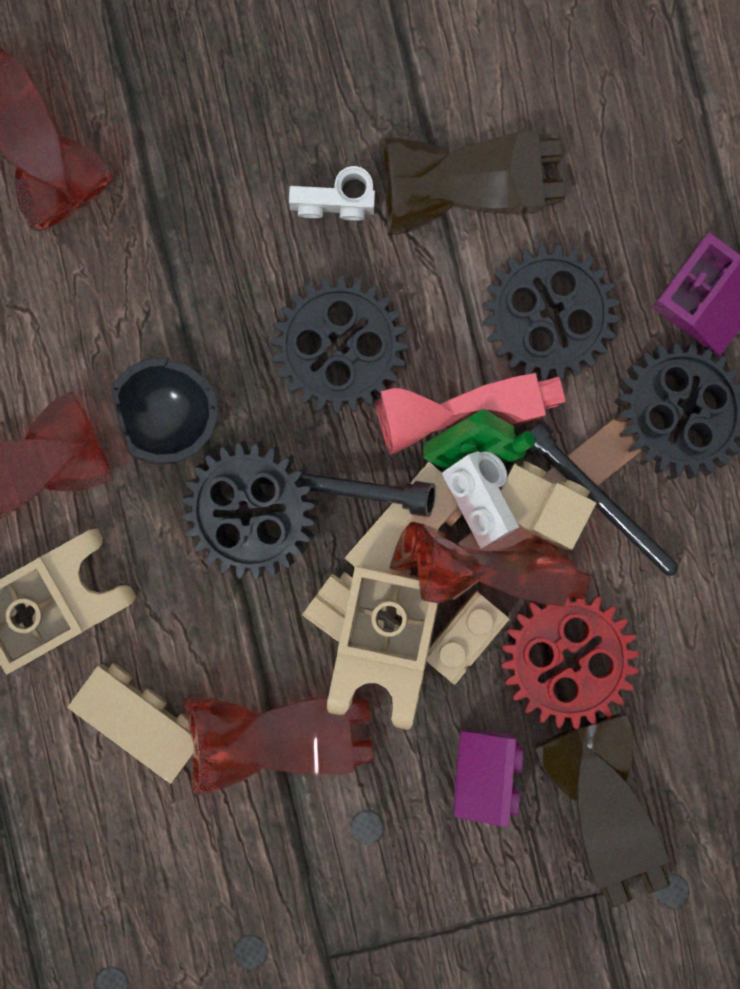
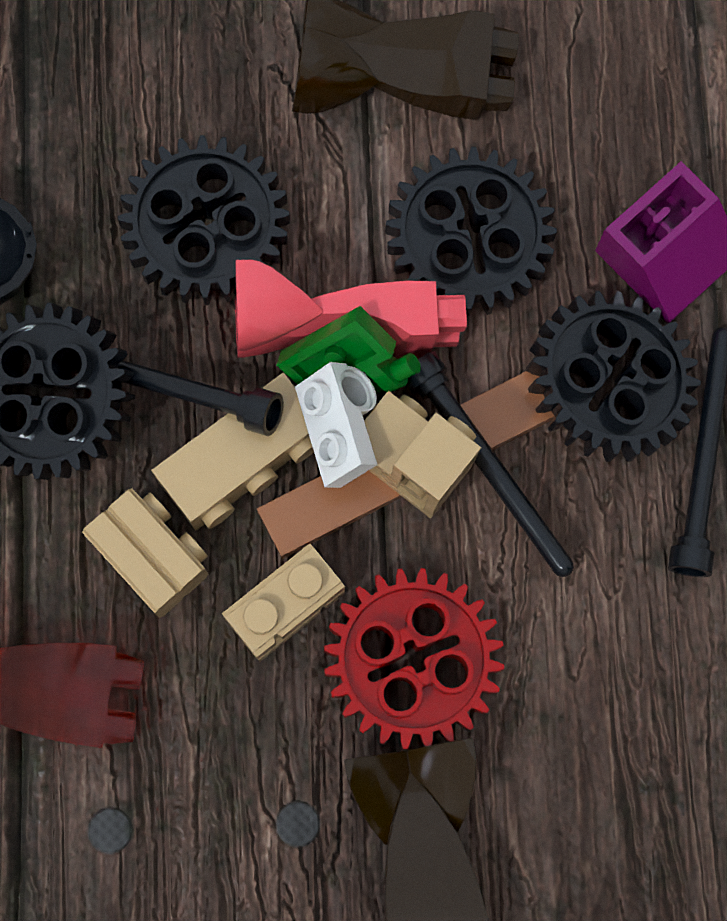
camera: 10 degrees right, 10 degrees down
white plate [289,166,375,221] -> none
tan brick [327,565,443,730] -> none
clear red hips [389,521,591,607] -> none
magenta slope [453,728,523,827] -> none

